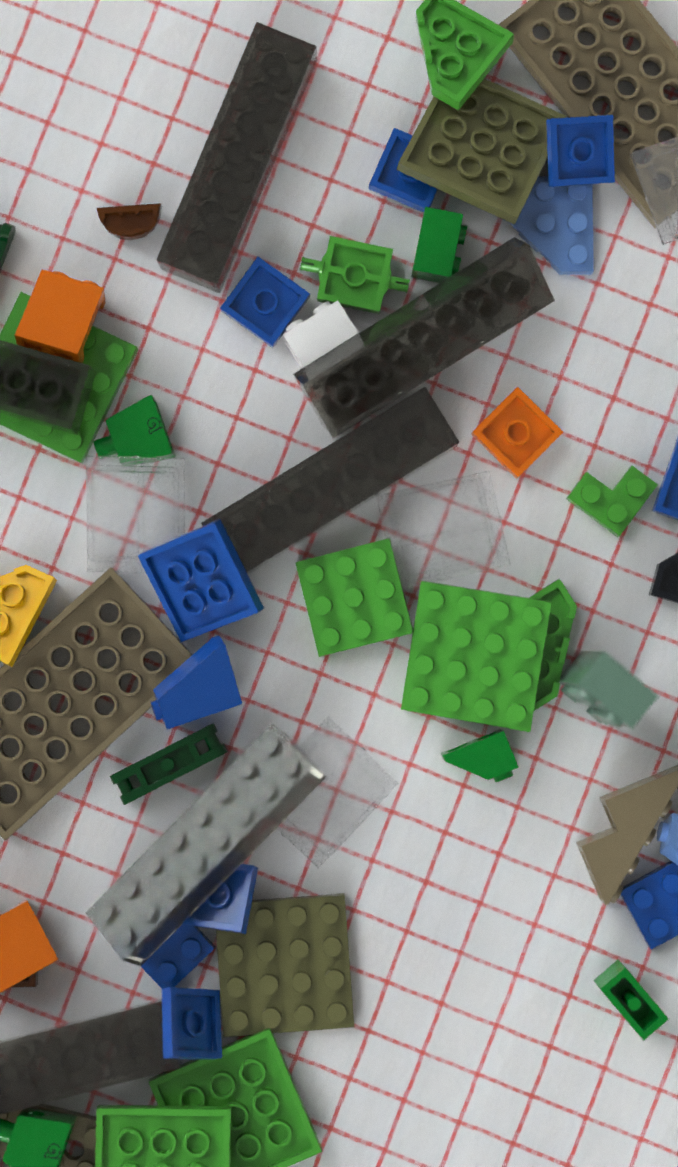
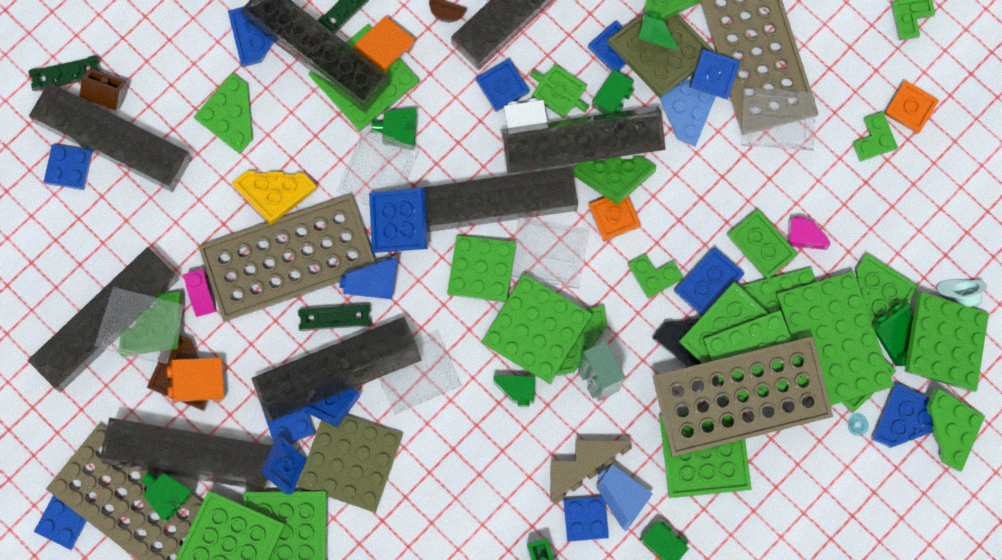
camera: 20 degrees right, 10 degrees down
none -> bright green plate [572,156,656,205]
none -> green slope [637,11,677,50]

